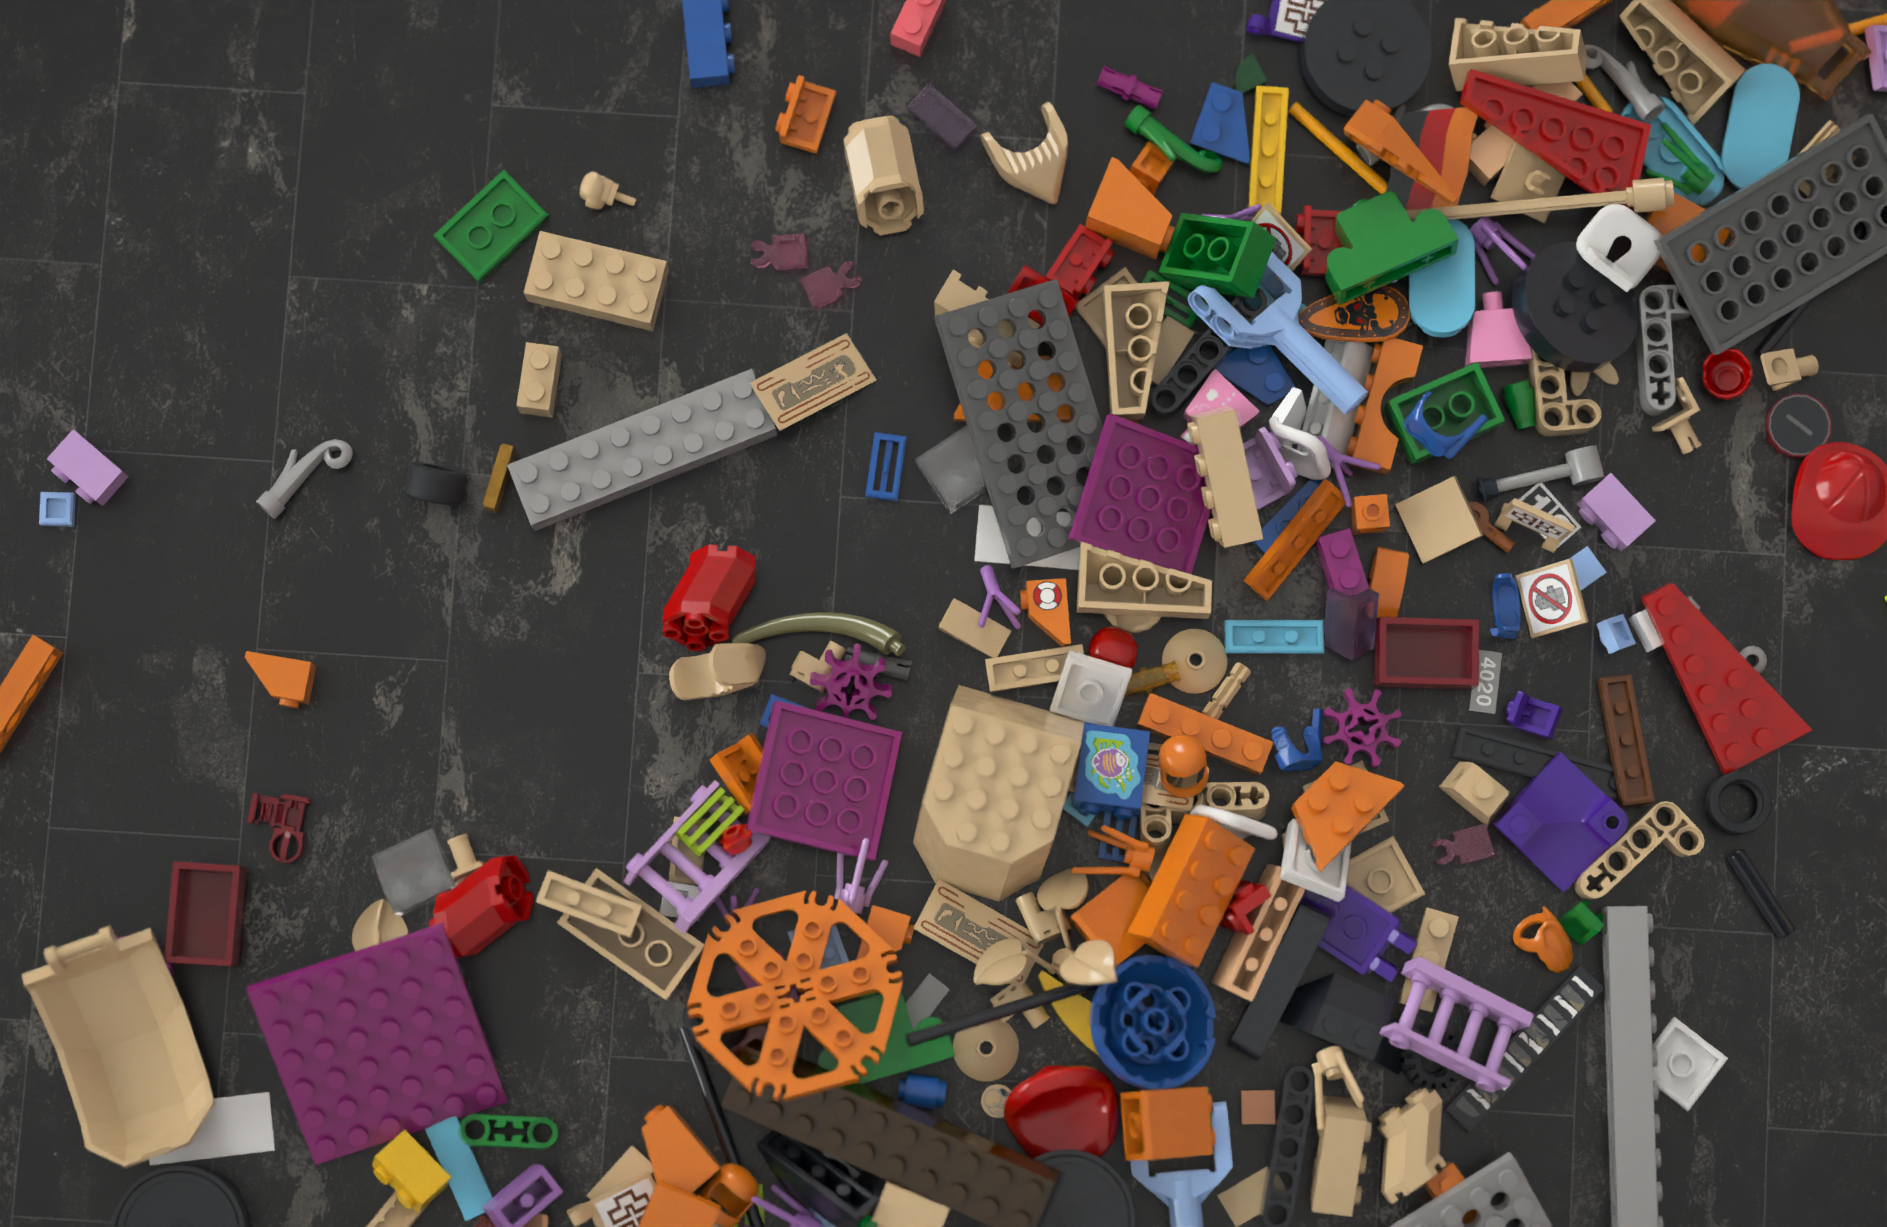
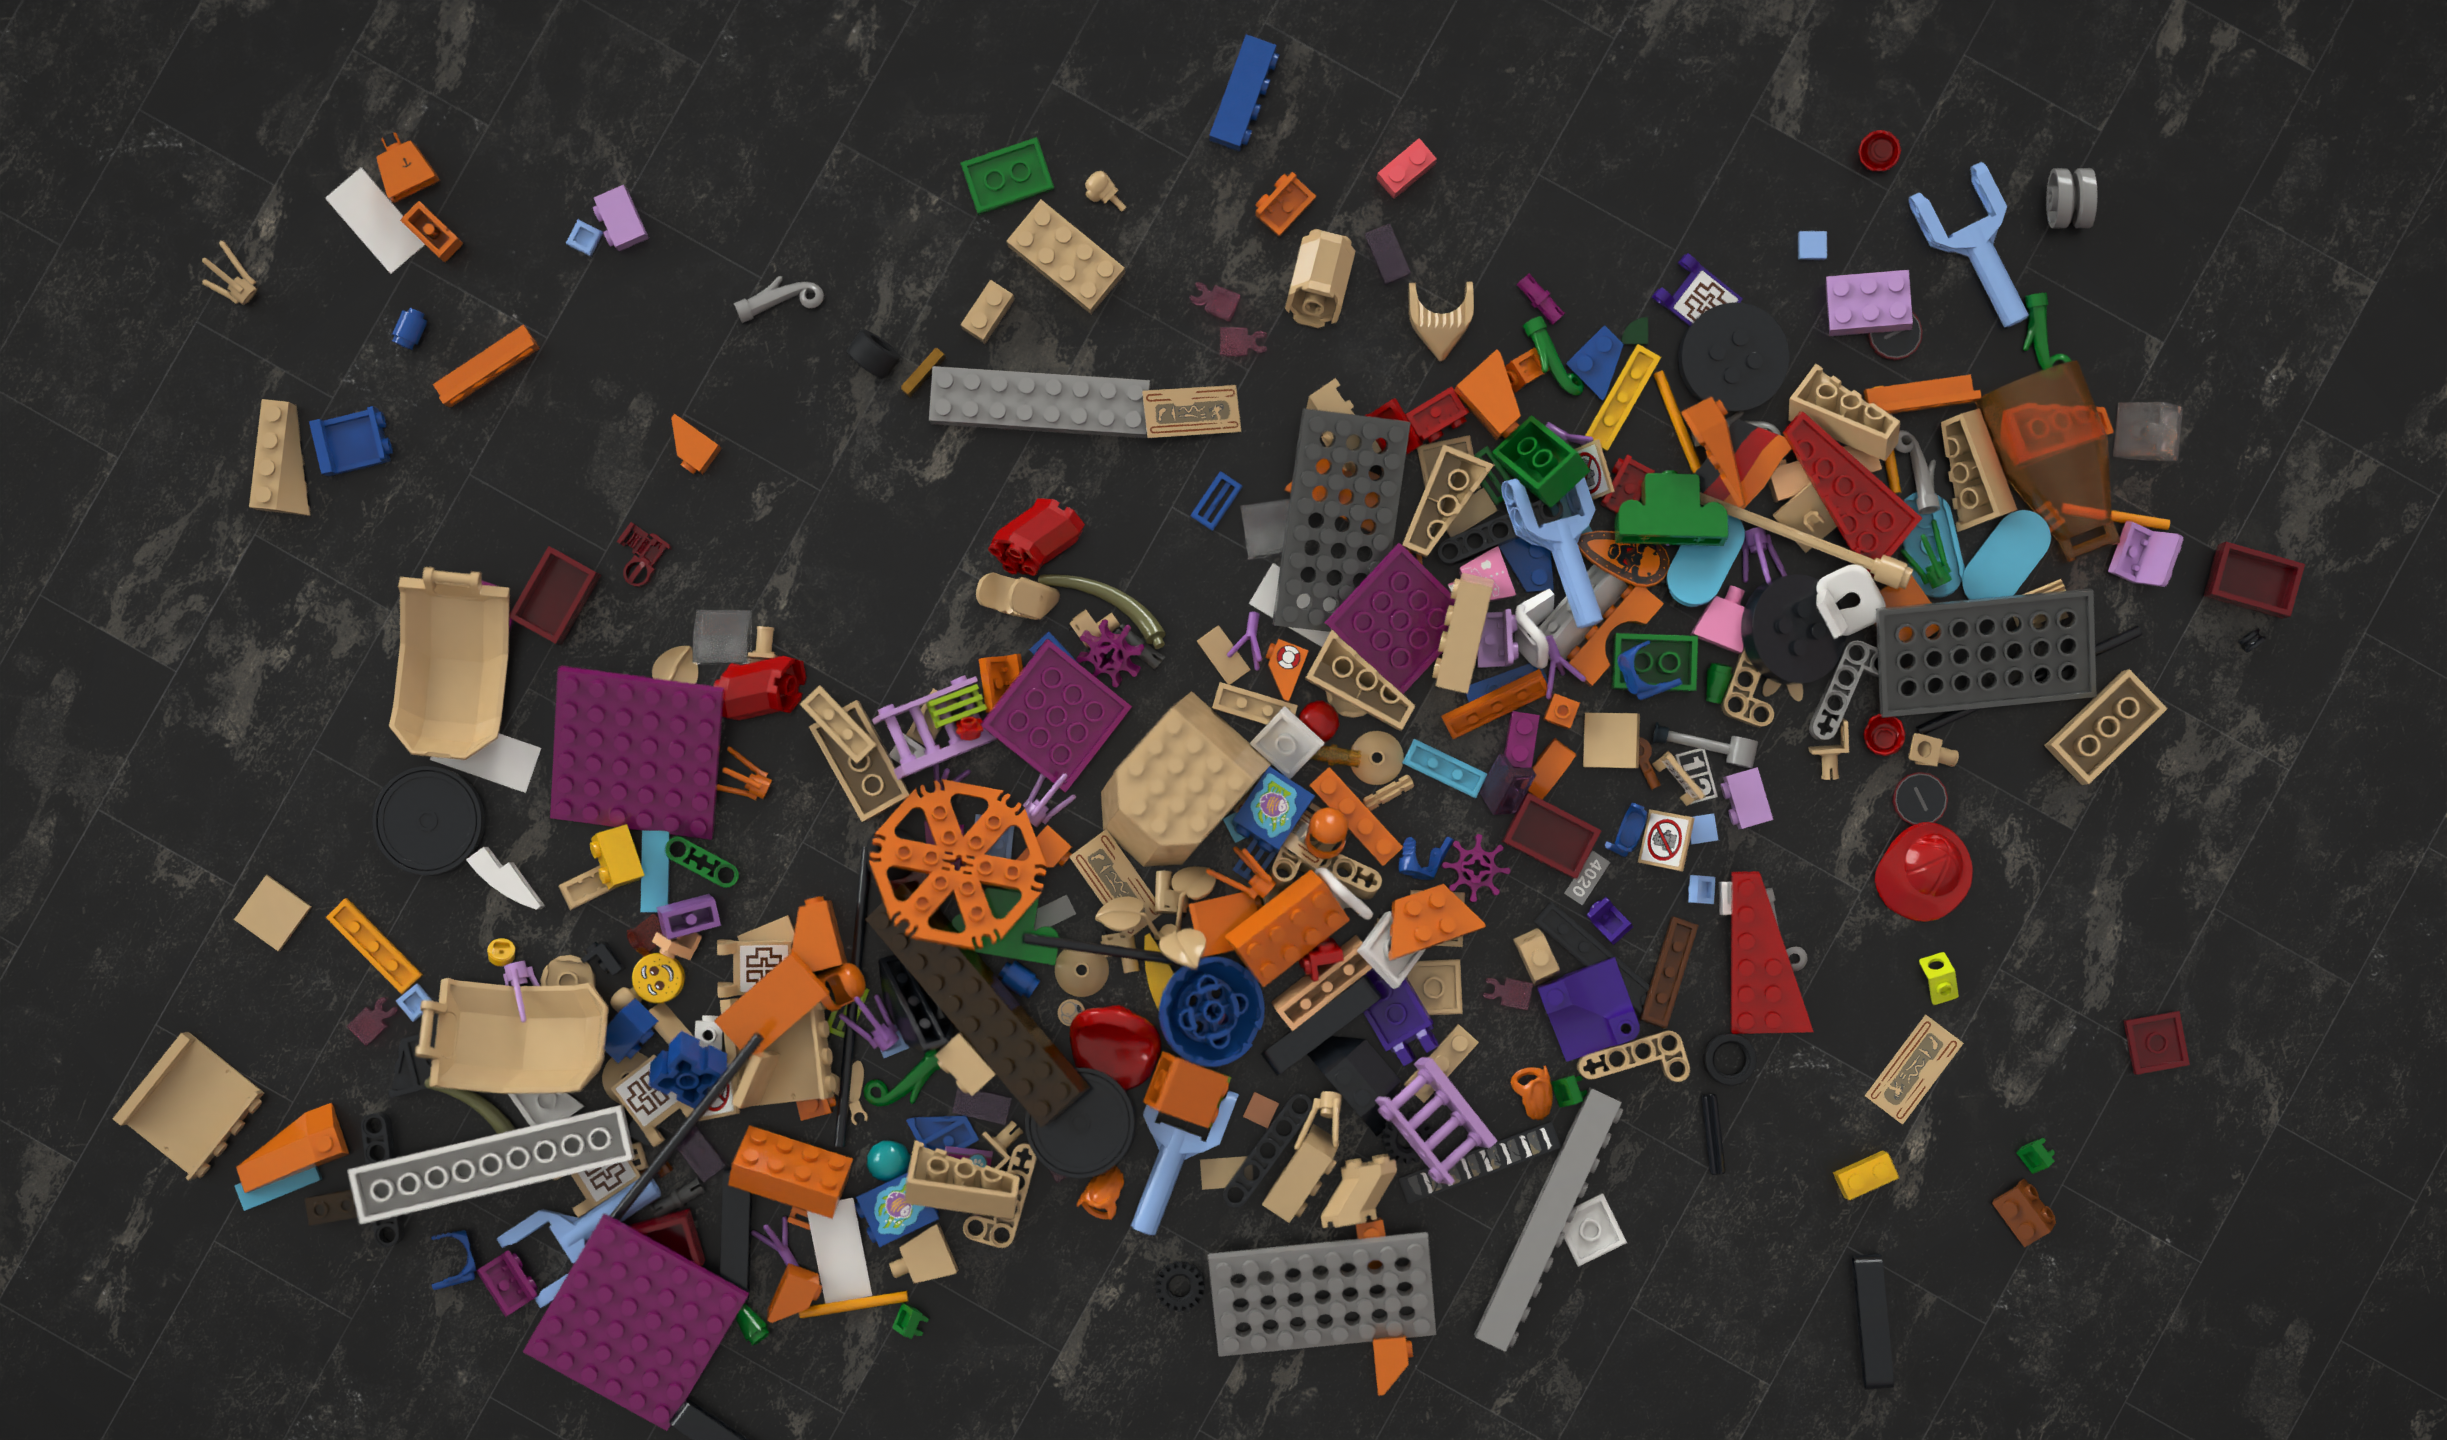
camera: 30 degrees right, 5 degrees up
none -> orange plant [717,747,772,801]

